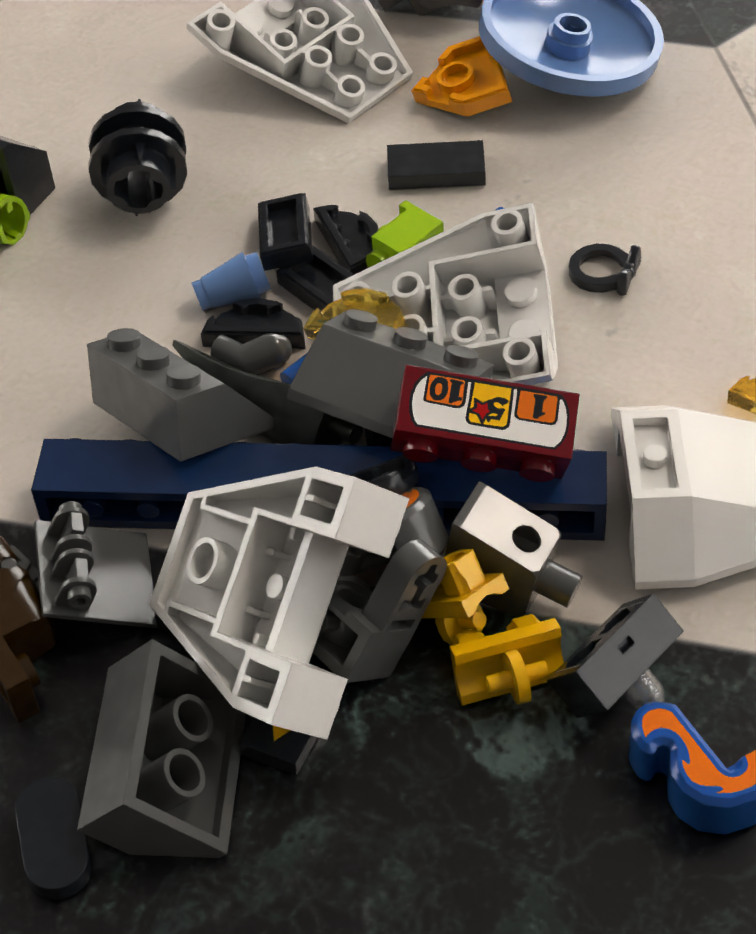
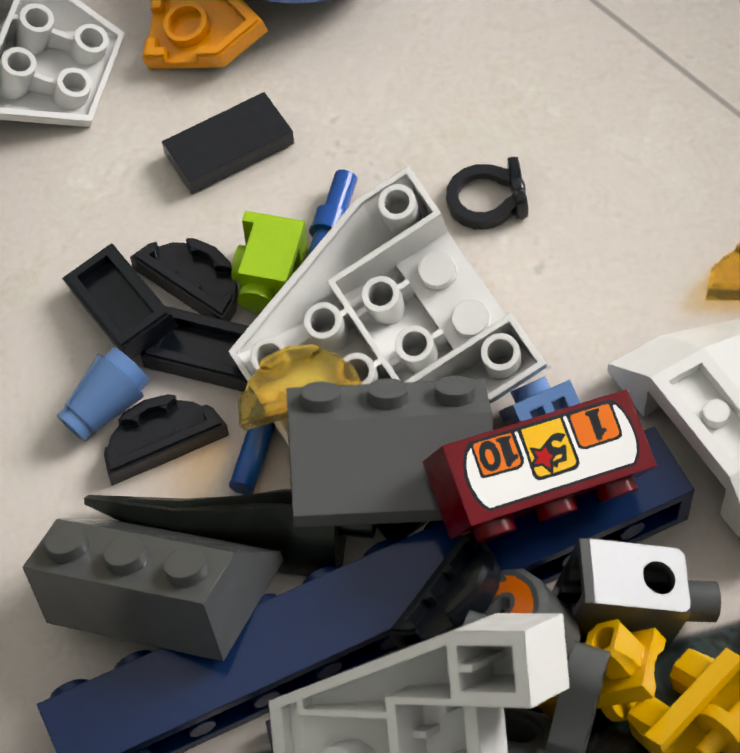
camera: 30 degrees left, 10 degrees up
dark grey arm [210,333,292,375] -> none

